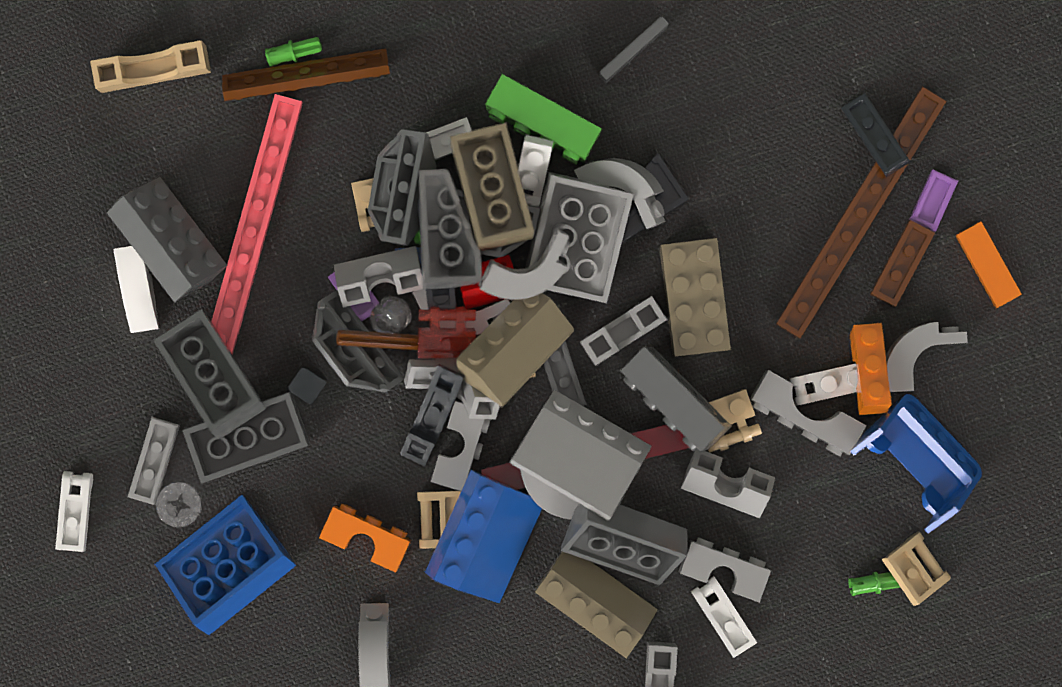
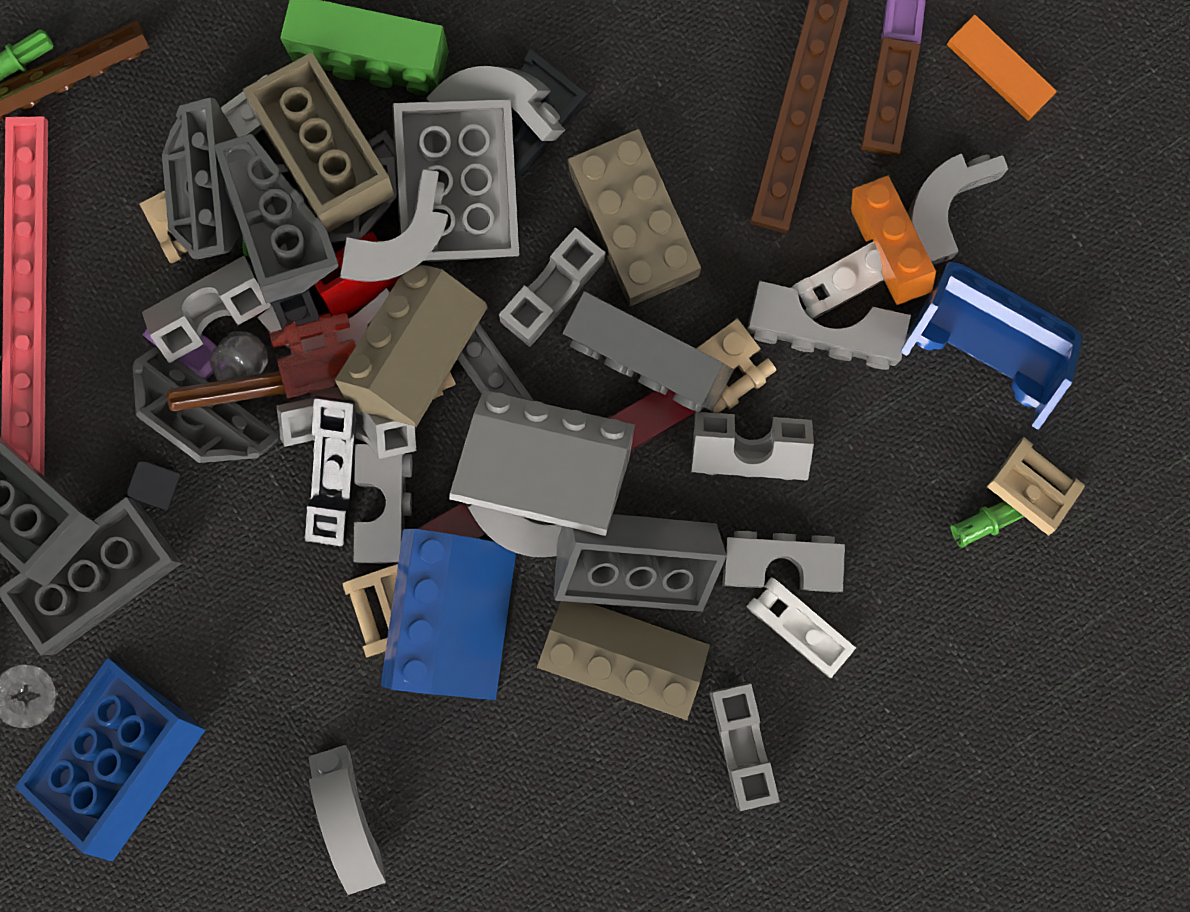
camera: 15 degrees left, 5 degrees down
orange arch [319,504,411,572] -> none
white plate [518,135,553,208] -> none

